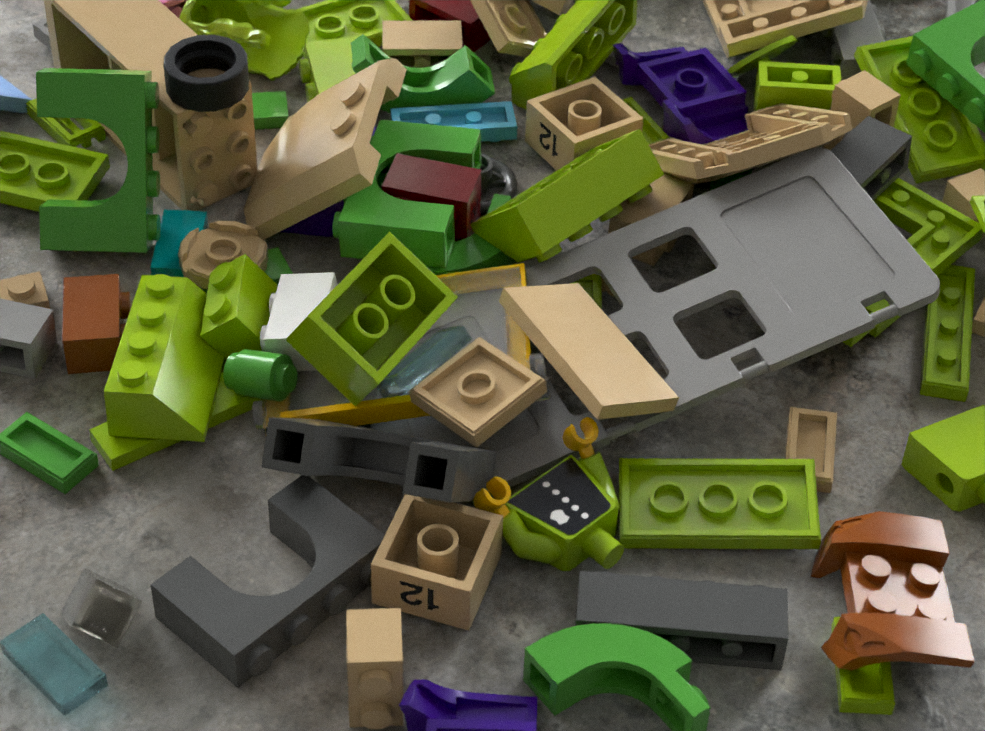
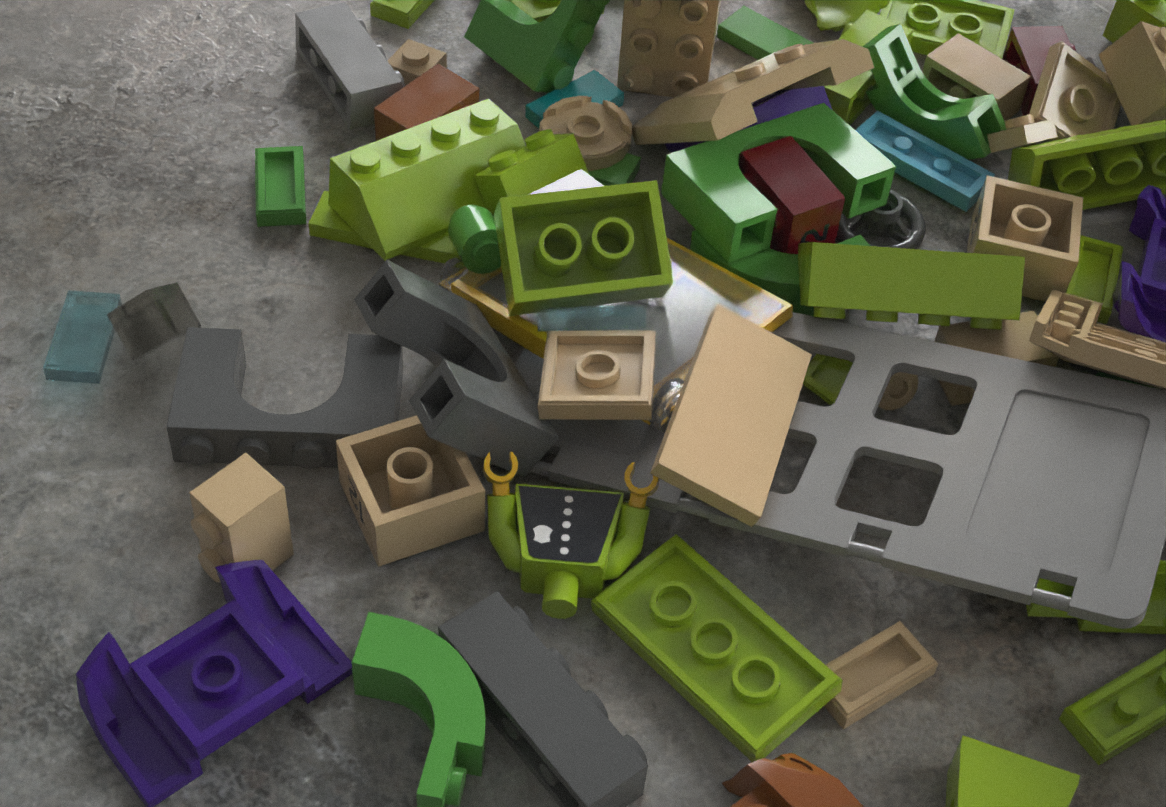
camera: 45 degrees right, 5 degrees up
none -> tan plate [987,114,1058,153]

